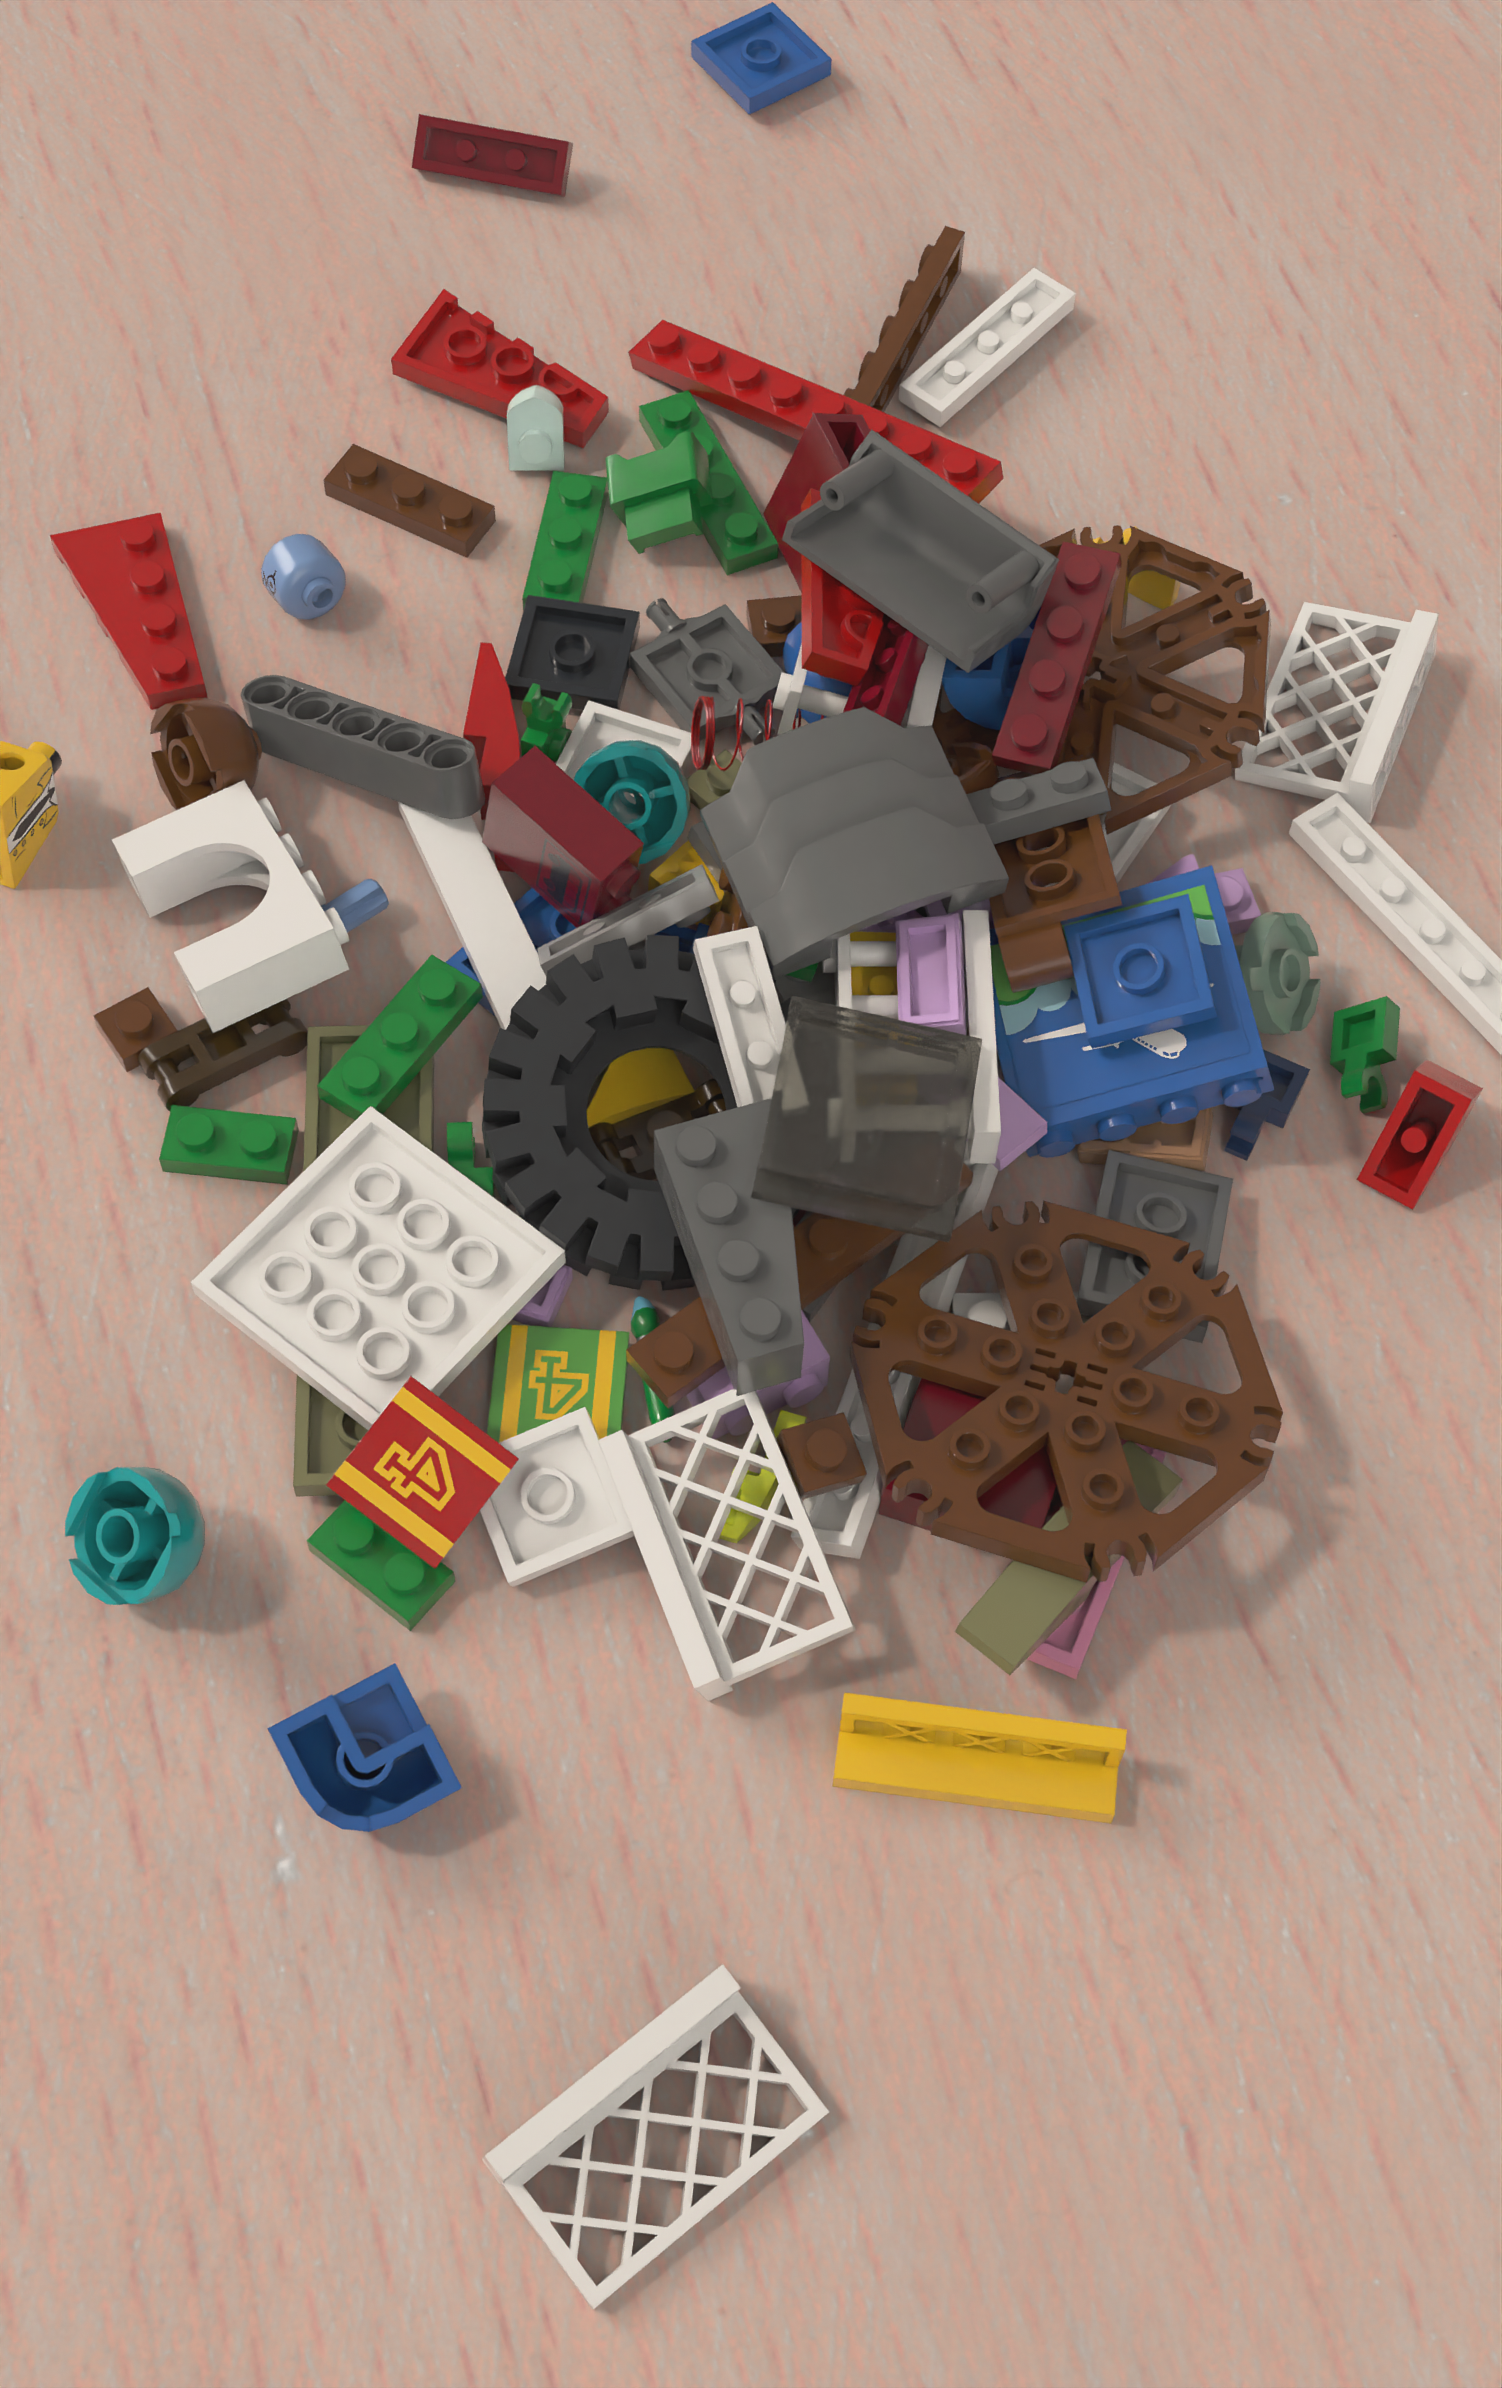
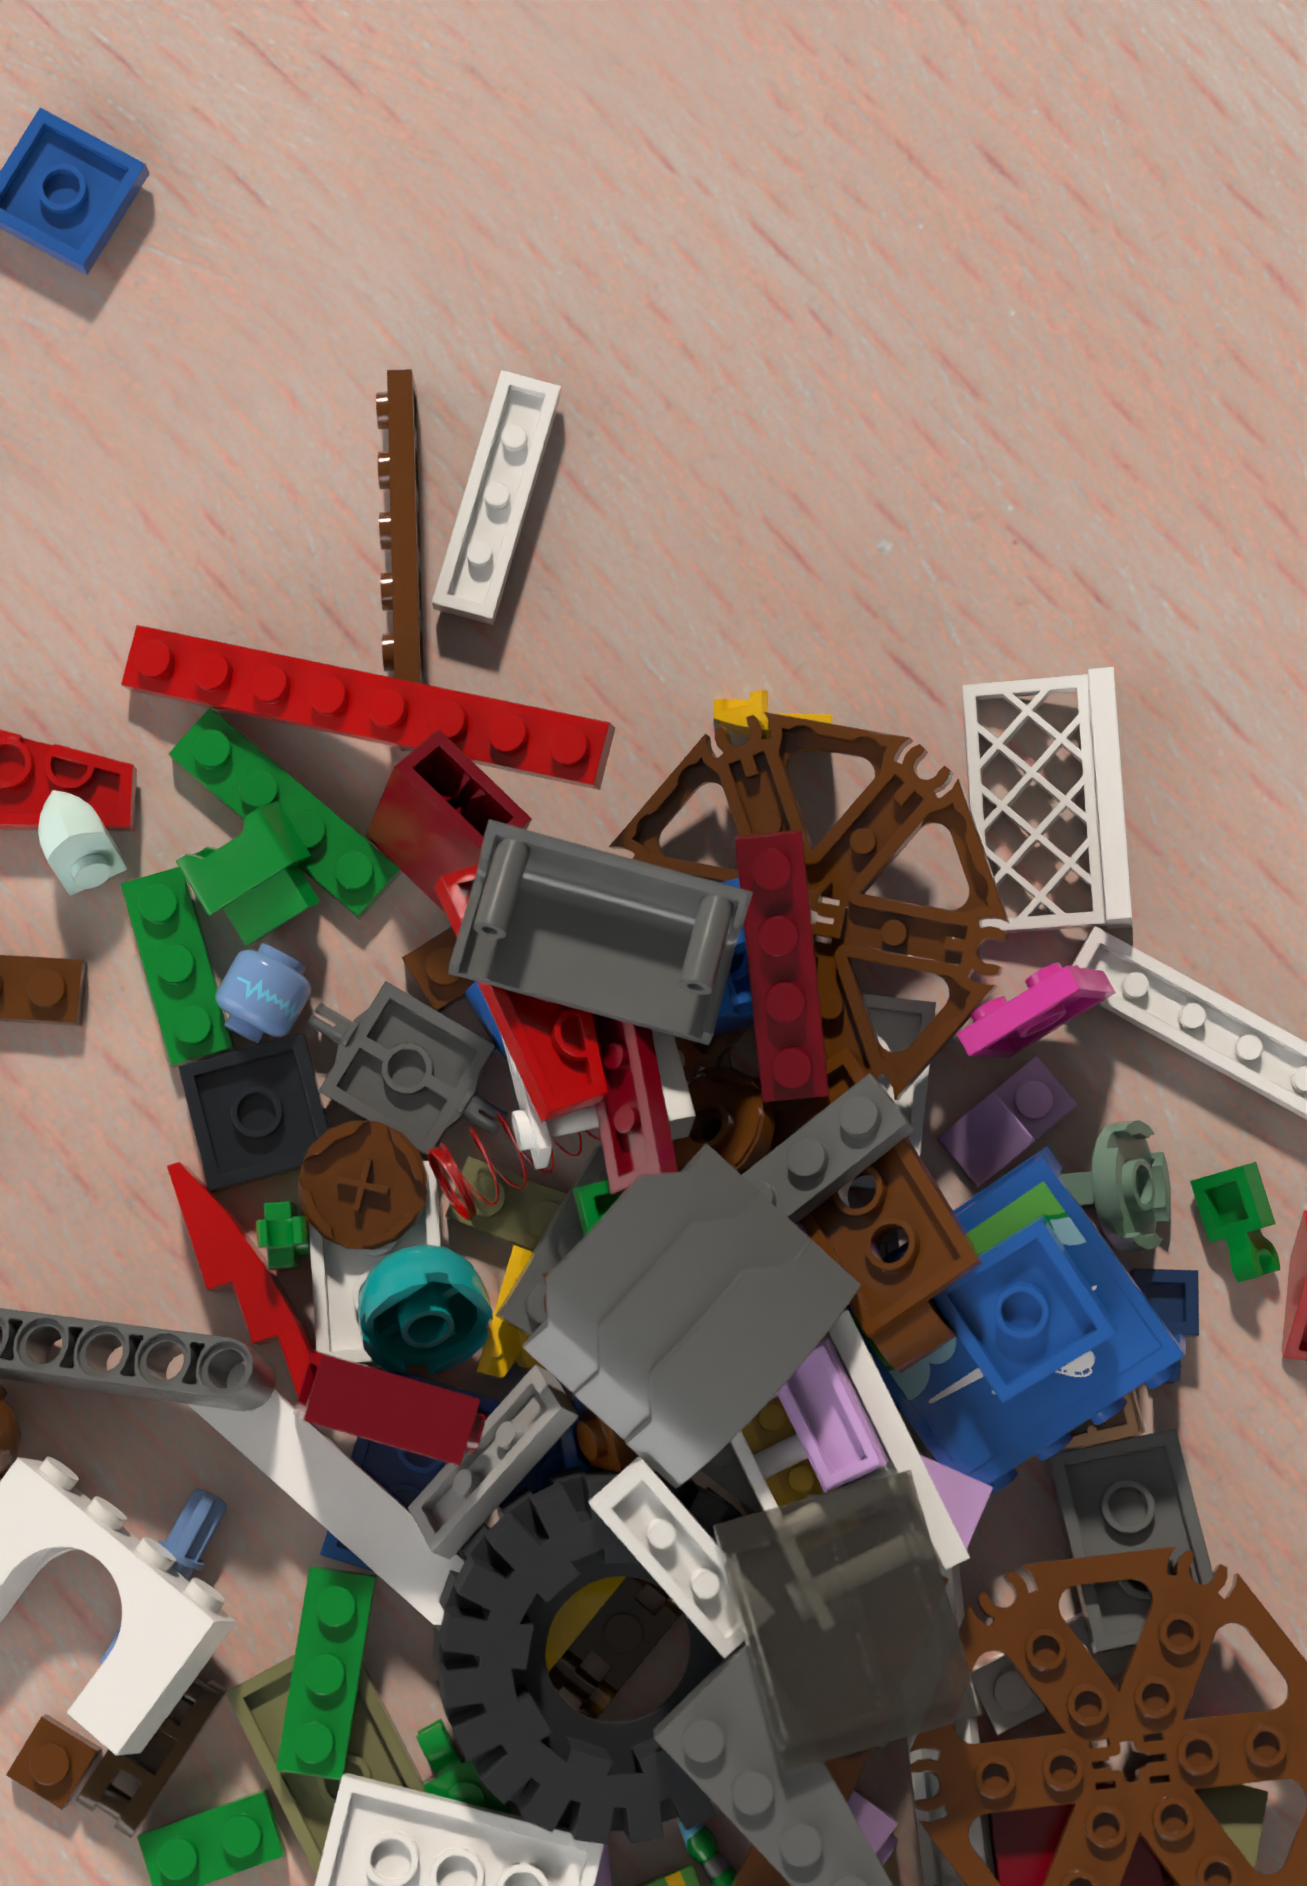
camera: 25 degrees left, 20 degrees up
none -> medium blue head [215,943,312,1043]
none -> reddish brown tile [298,1120,428,1250]
none -> dark pink plate [957,962,1116,1058]

